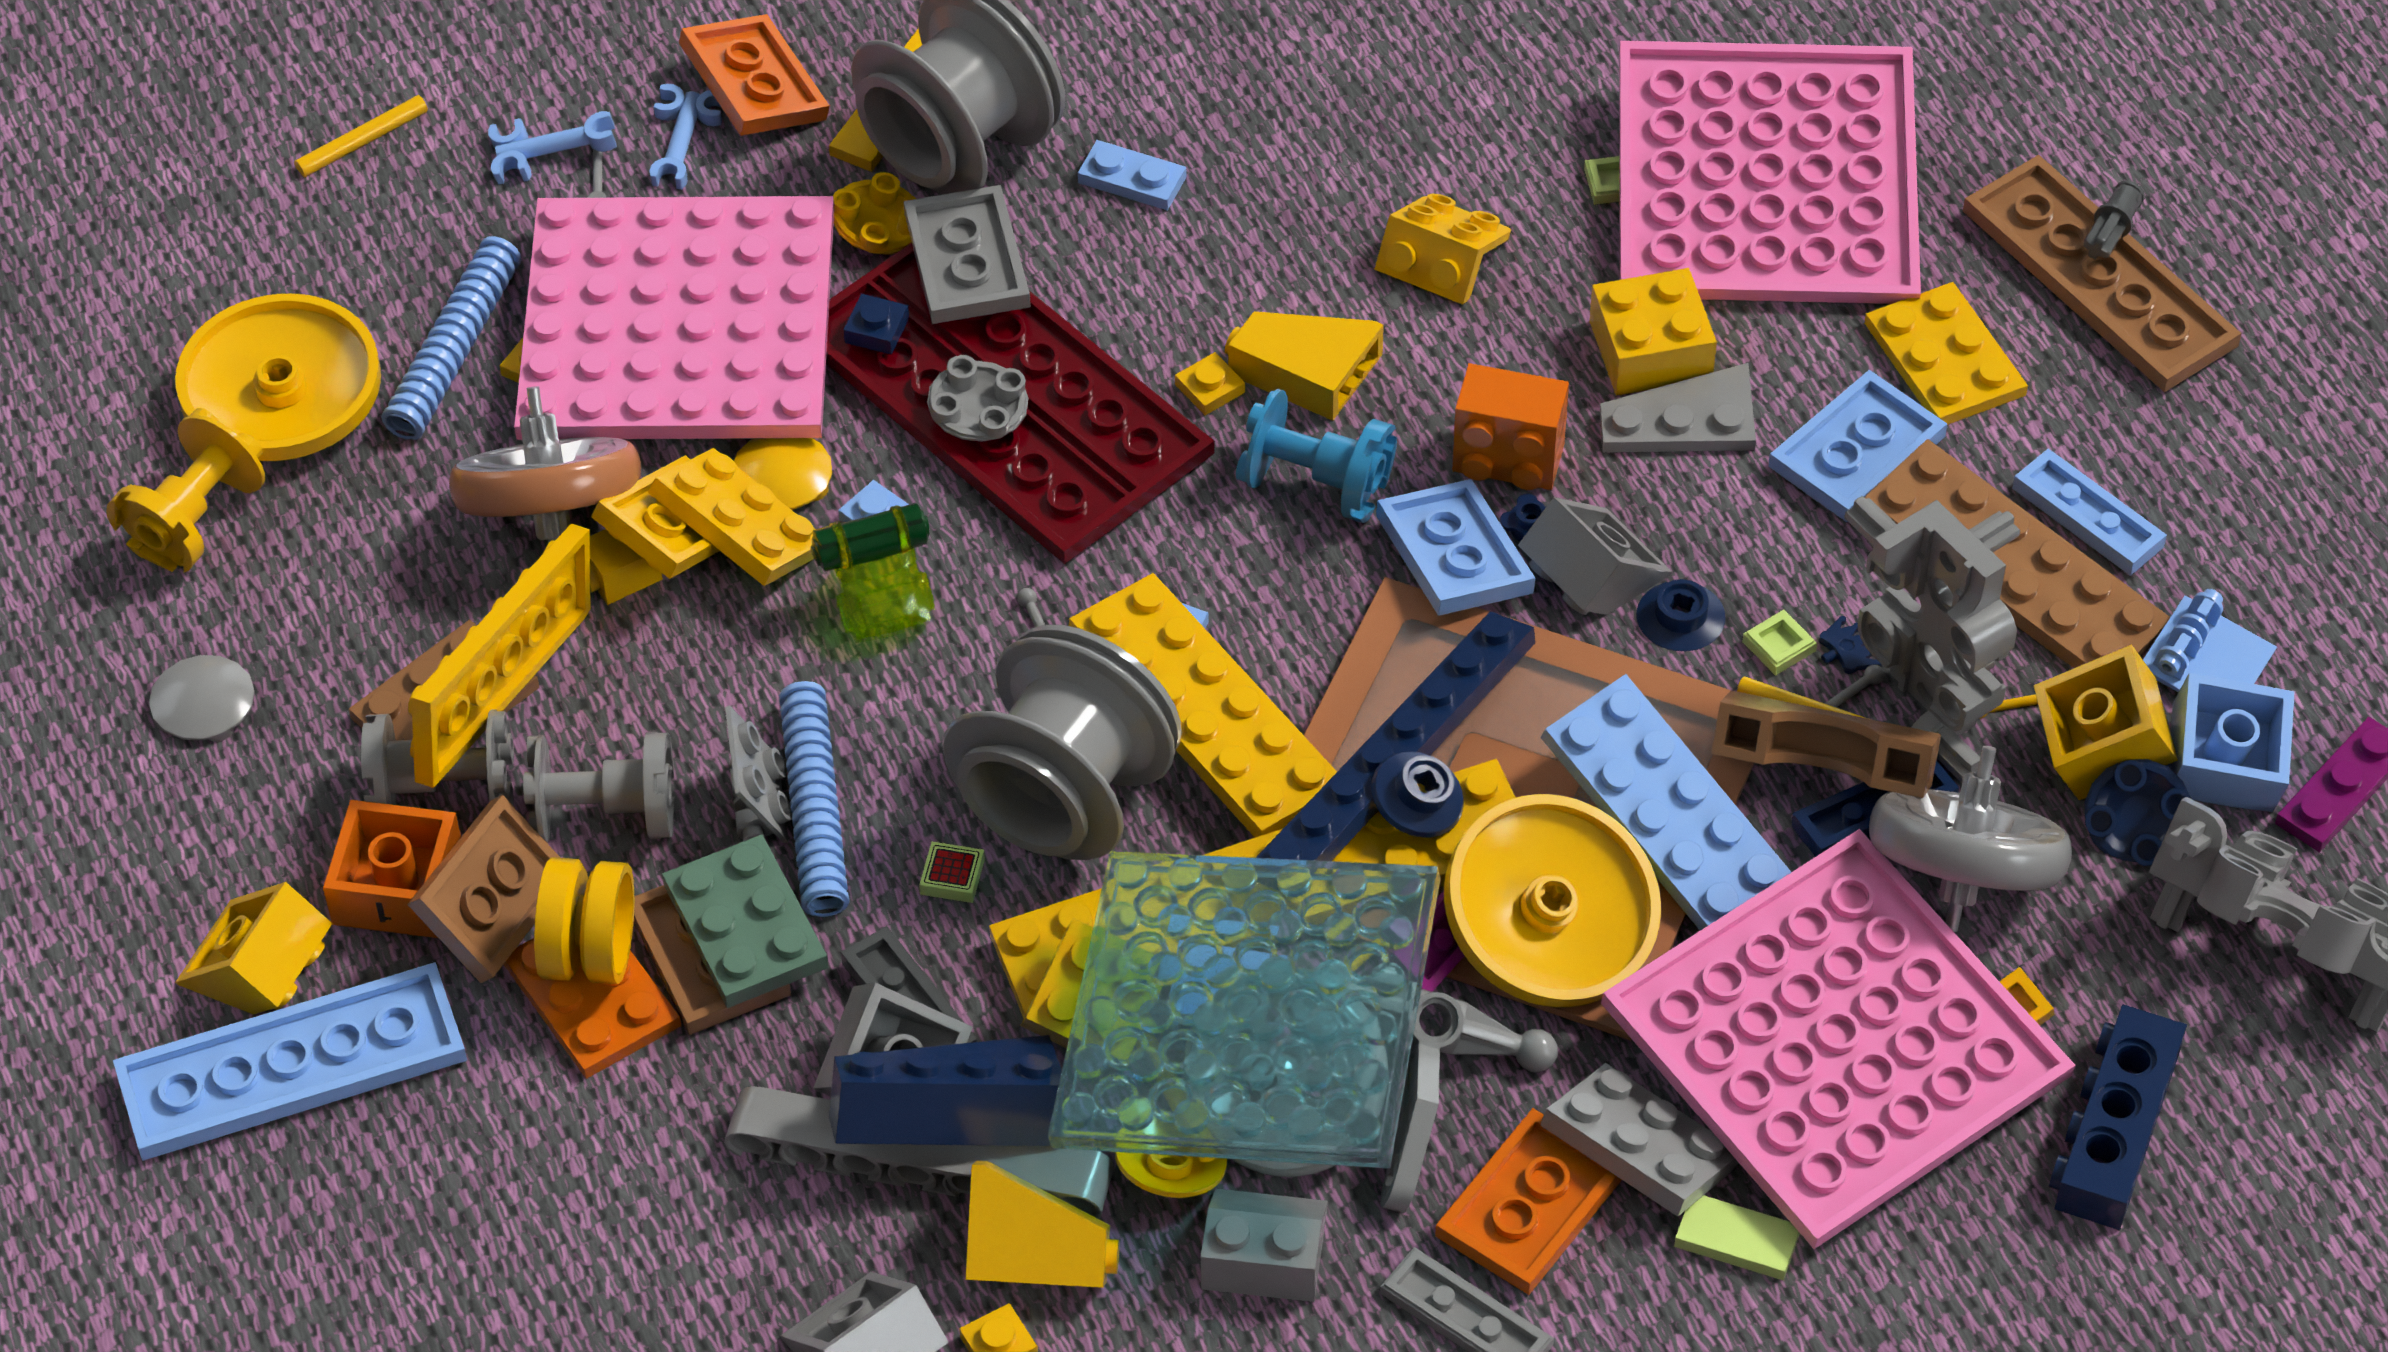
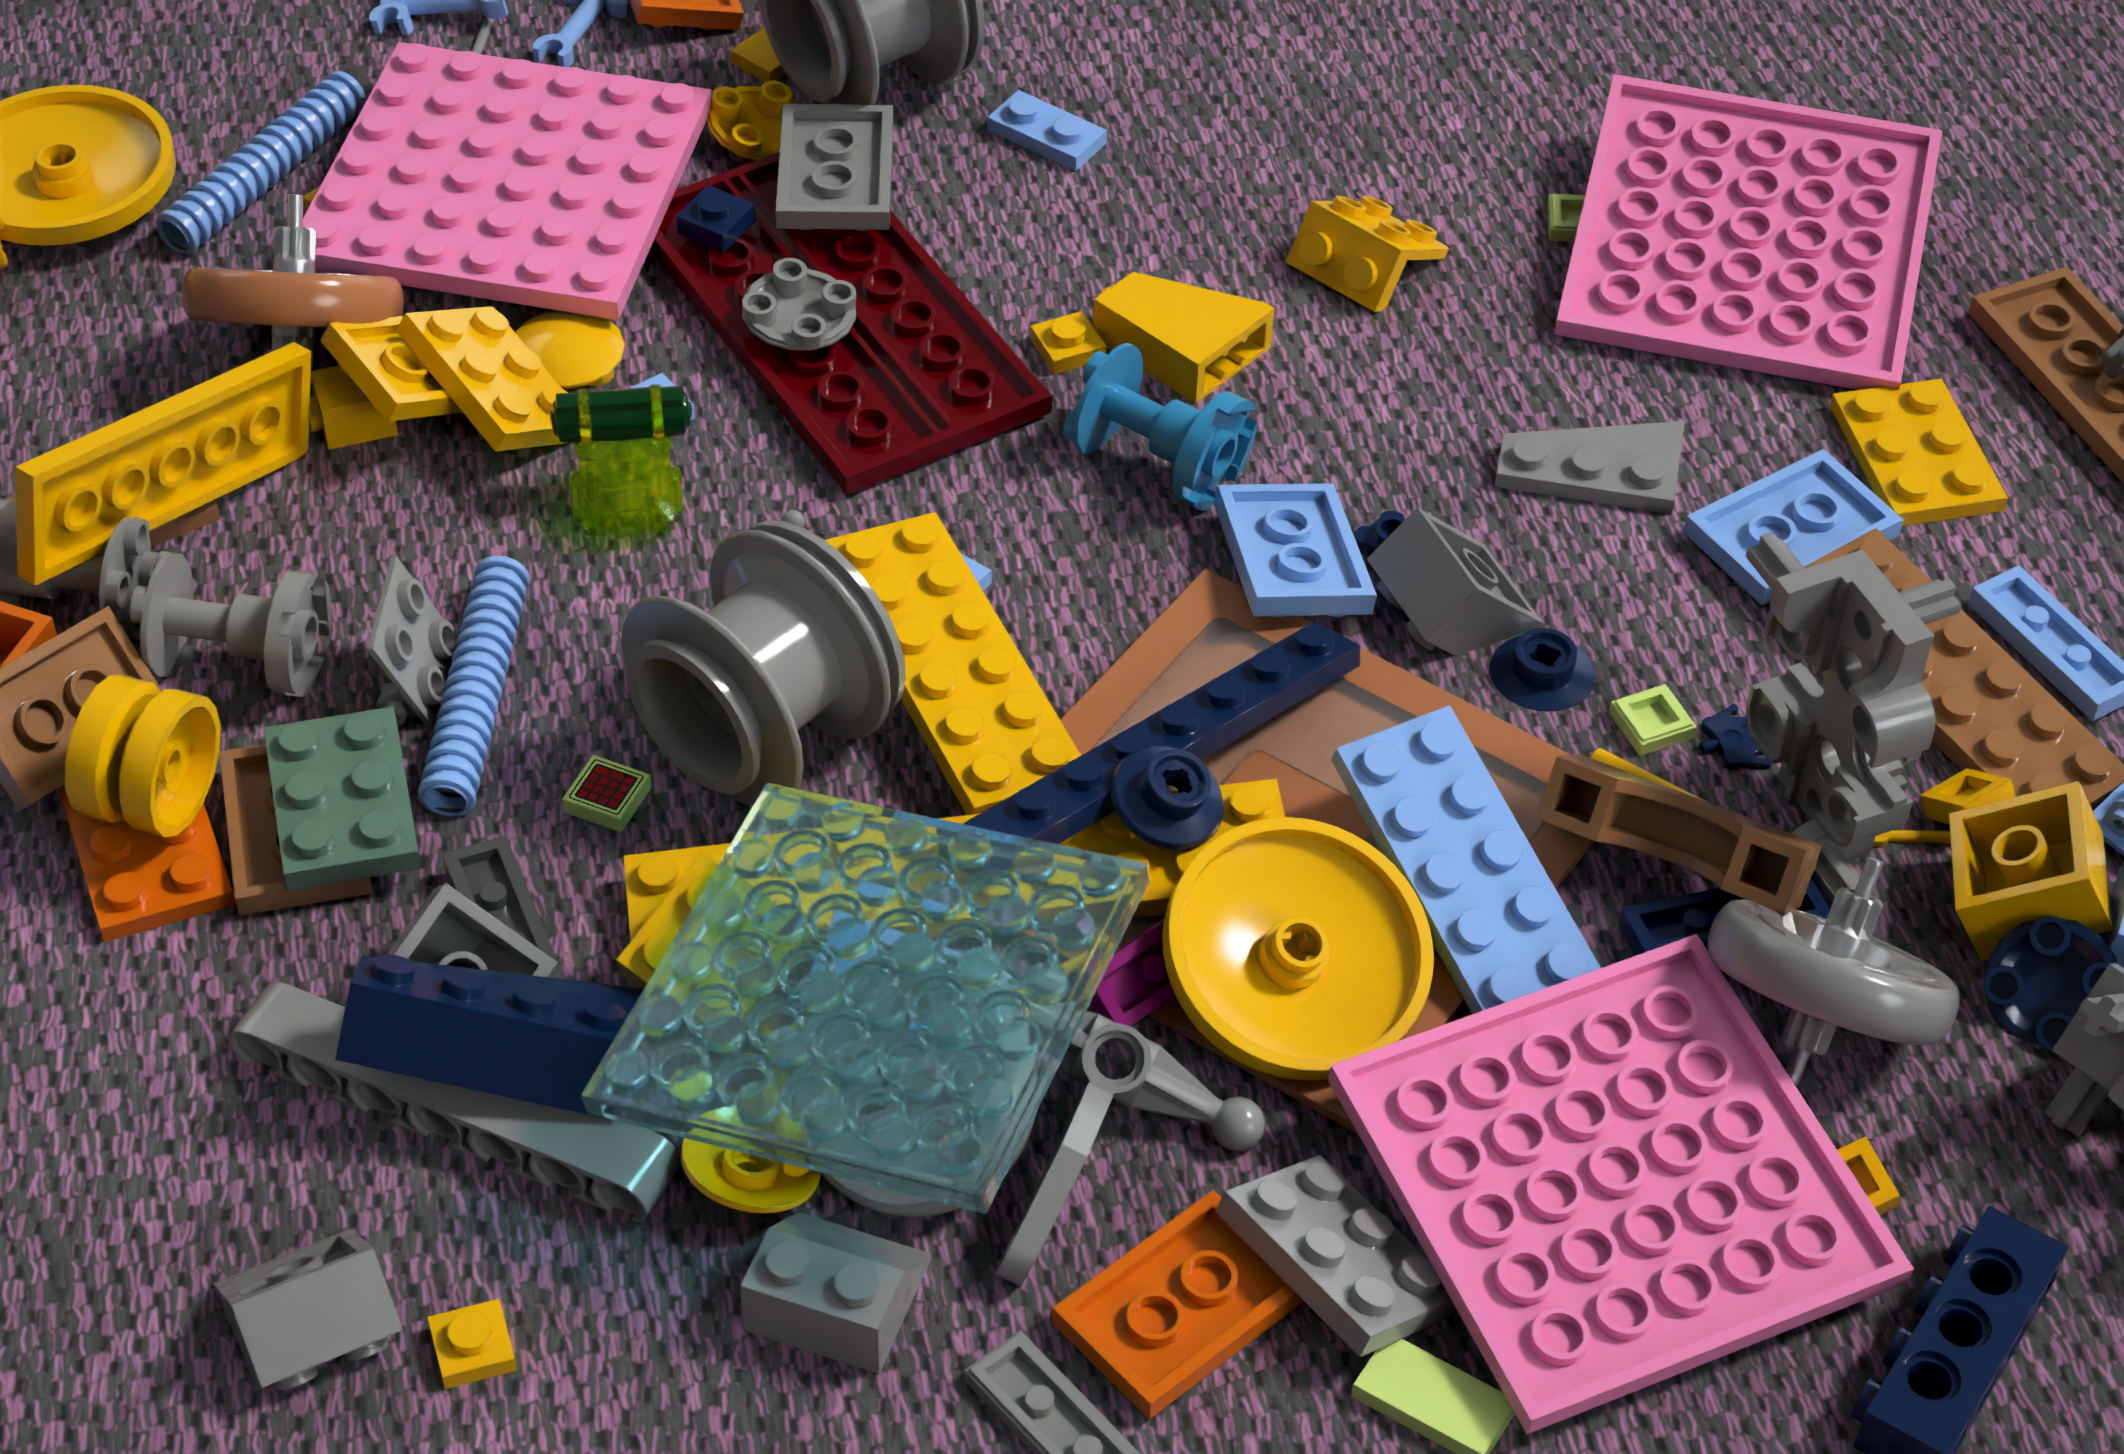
camera: 10 degrees right, 5 degrees down
yellow slope [966,1160,1119,1288] -> none
orange brick [1452,363,1569,490] -> none
yellow brick [1589,268,1717,396] -> none
light grey hinge [1825,665,1885,708] -> none
none -> yellow plate [1920,768,2016,824]

